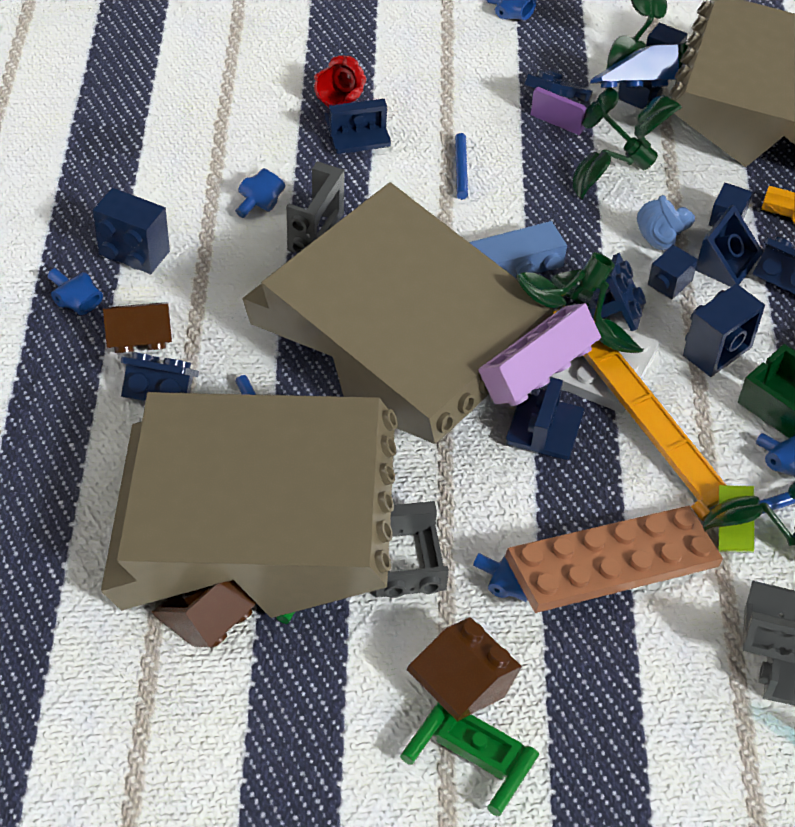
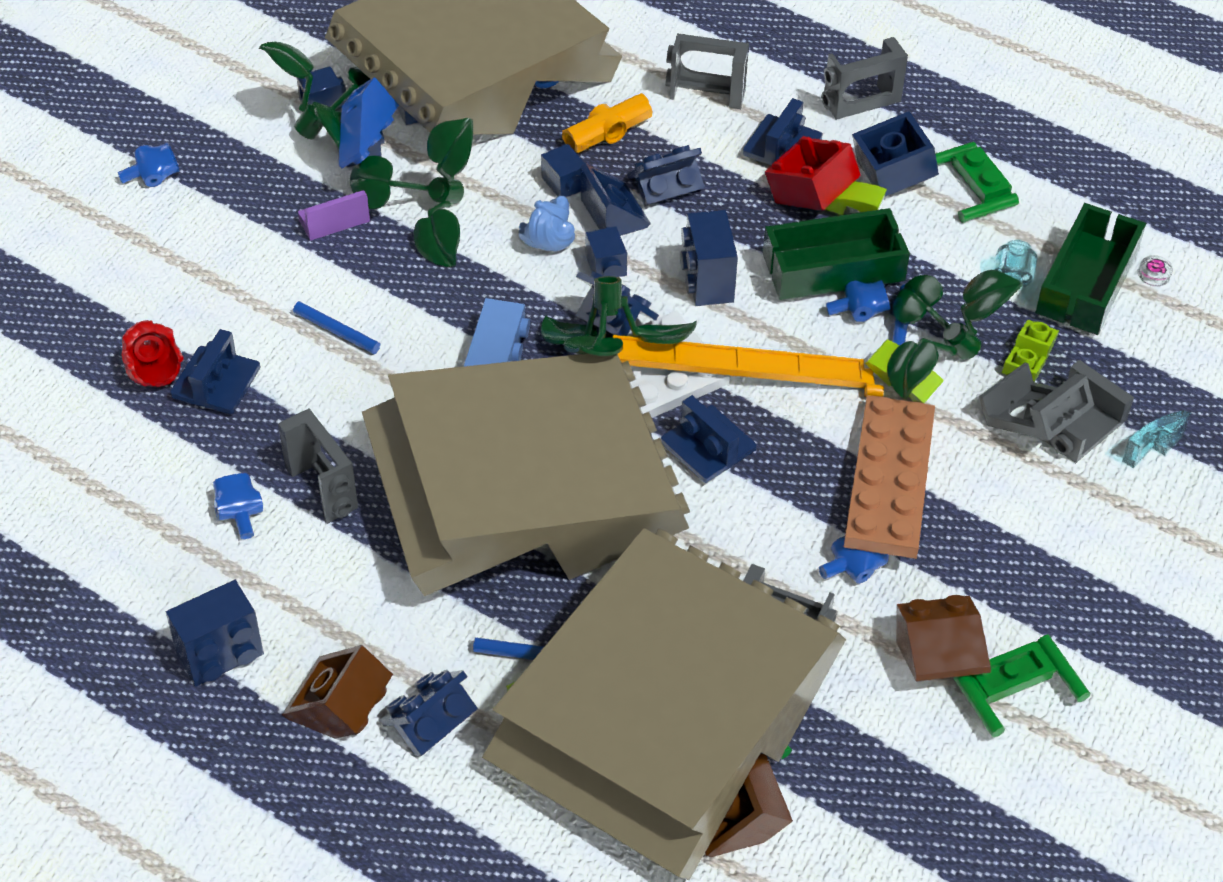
camera: 55 degrees left, 0 degrees up
blue piece [48,268,103,316] -> none
lavender brick [478,303,601,406] -> none
dark blue wing [525,69,593,101] -> none

